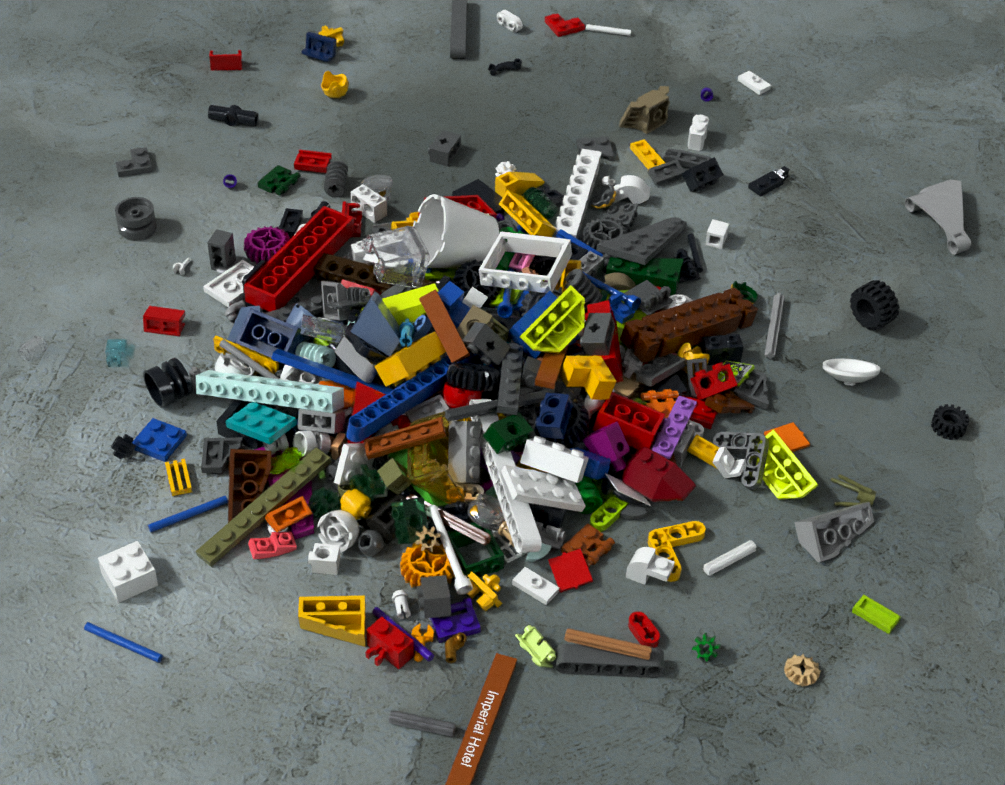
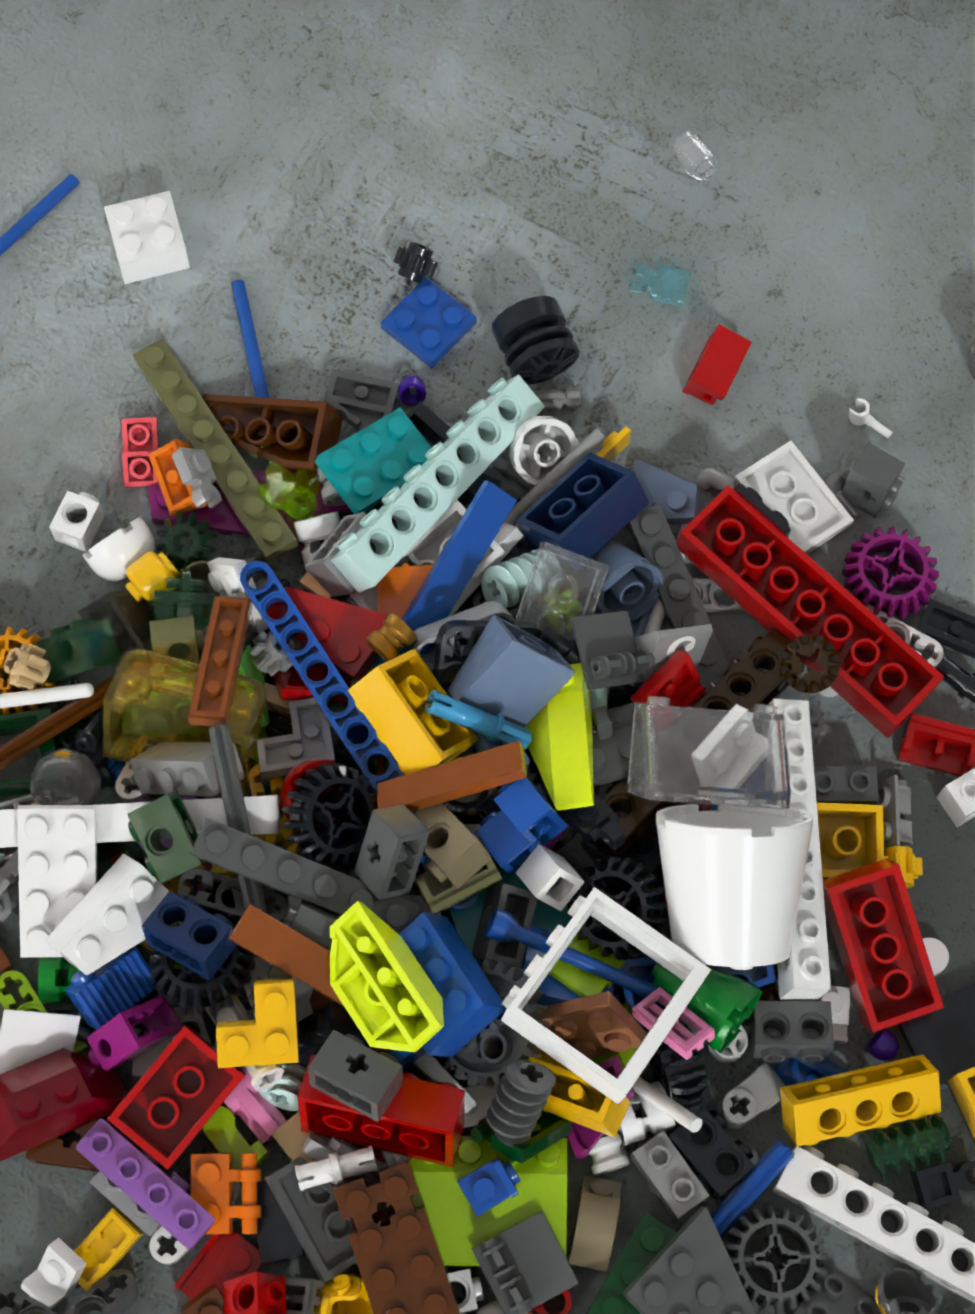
camera: 105 degrees right, 25 degrees up
yellow tile [165,458,192,496] -> none
dark grey piece [358,530,384,556] -> none
blue piece [582,271,641,311] -> none
none -> light grey plate [171,447,222,508]
none -> white pin [295,1145,378,1191]
none -> pearl gold wheel [365,613,417,662]
none -> dark purple hinge [398,375,426,406]
none -> dark brown gear [780,634,840,693]

